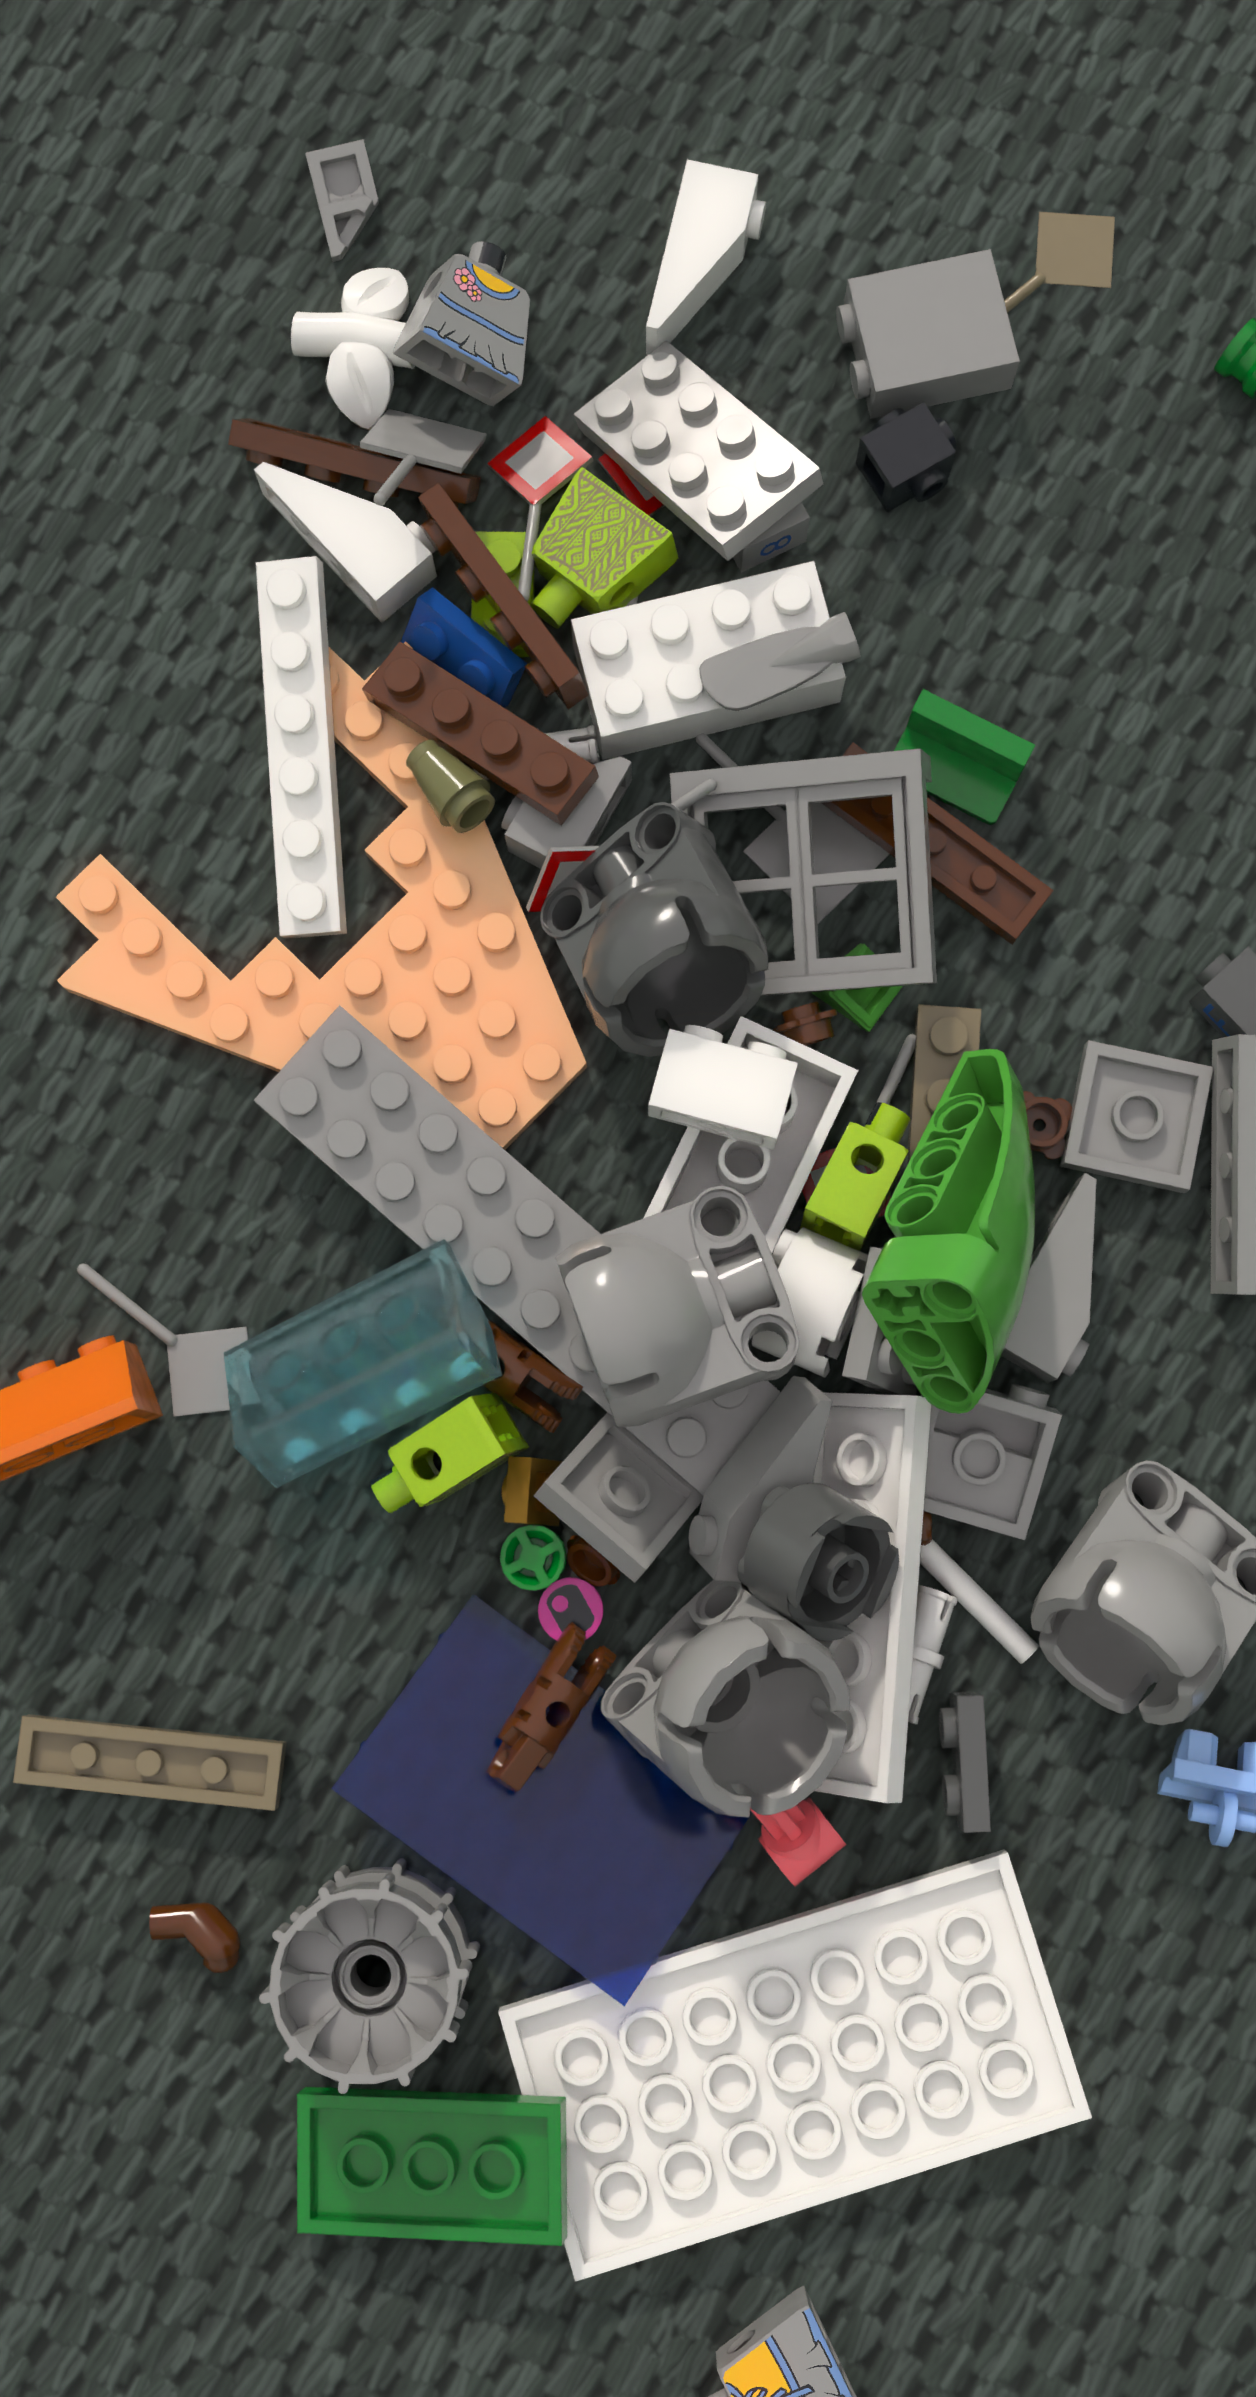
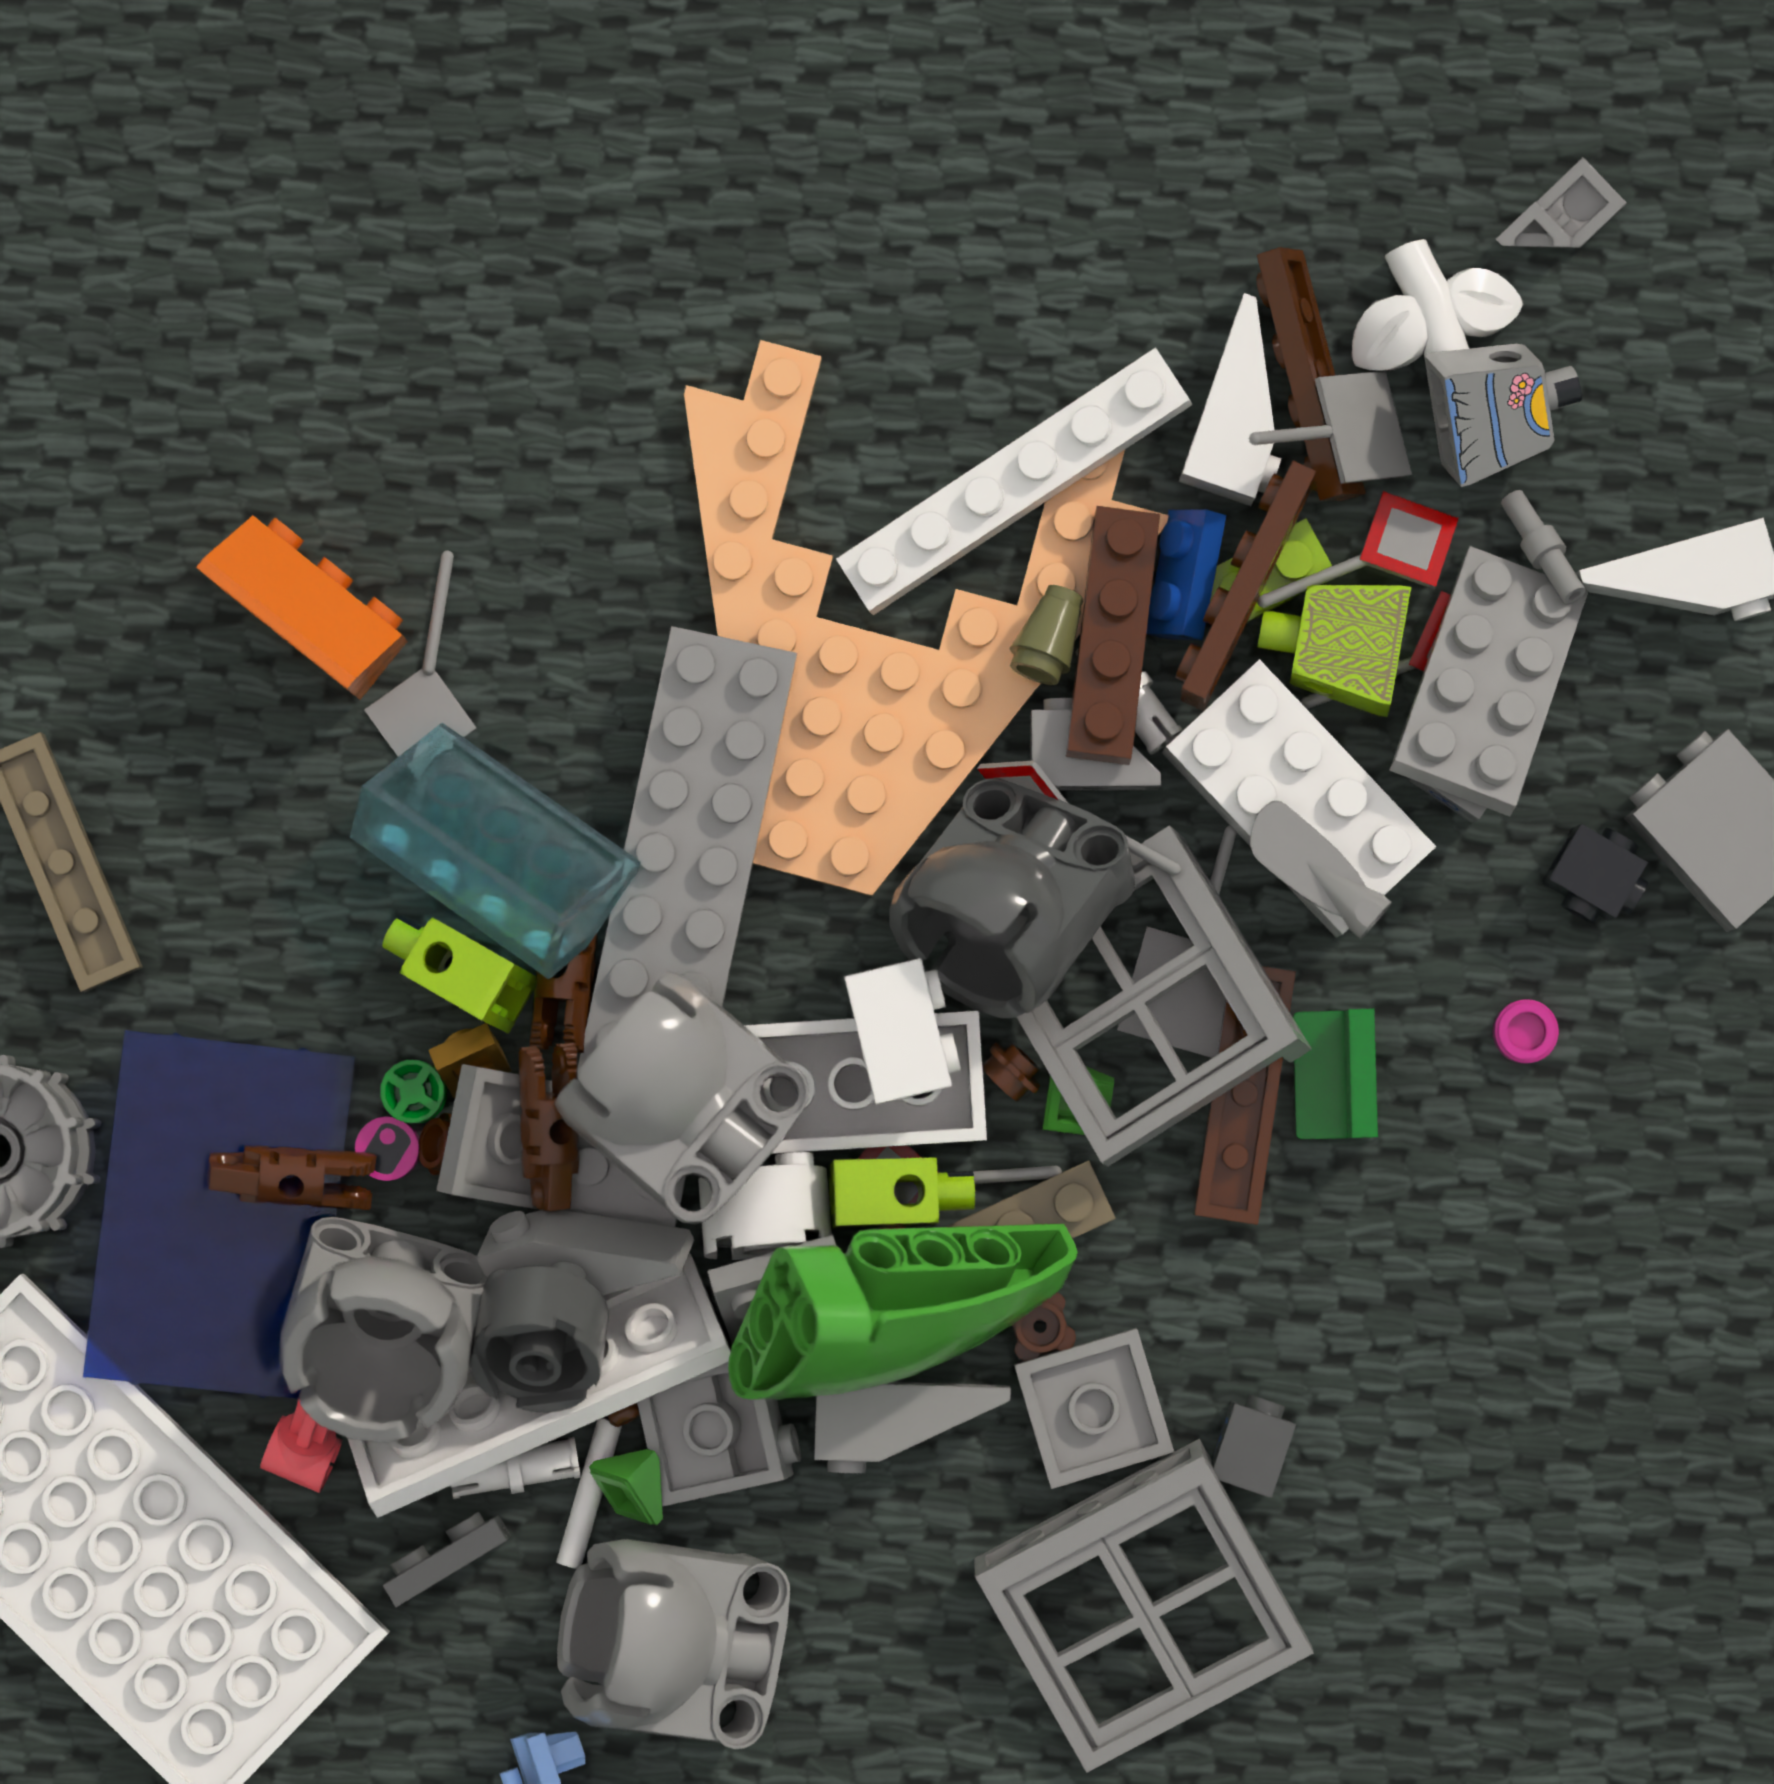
camera: 55 degrees right, 5 degrees up
none -> reddish brown hinge [519,1043,579,1211]
none -> bright green slope [589,1449,663,1526]
none -> dark pink tile [1493,999,1559,1064]
none -> light grey bar [1501,490,1586,604]

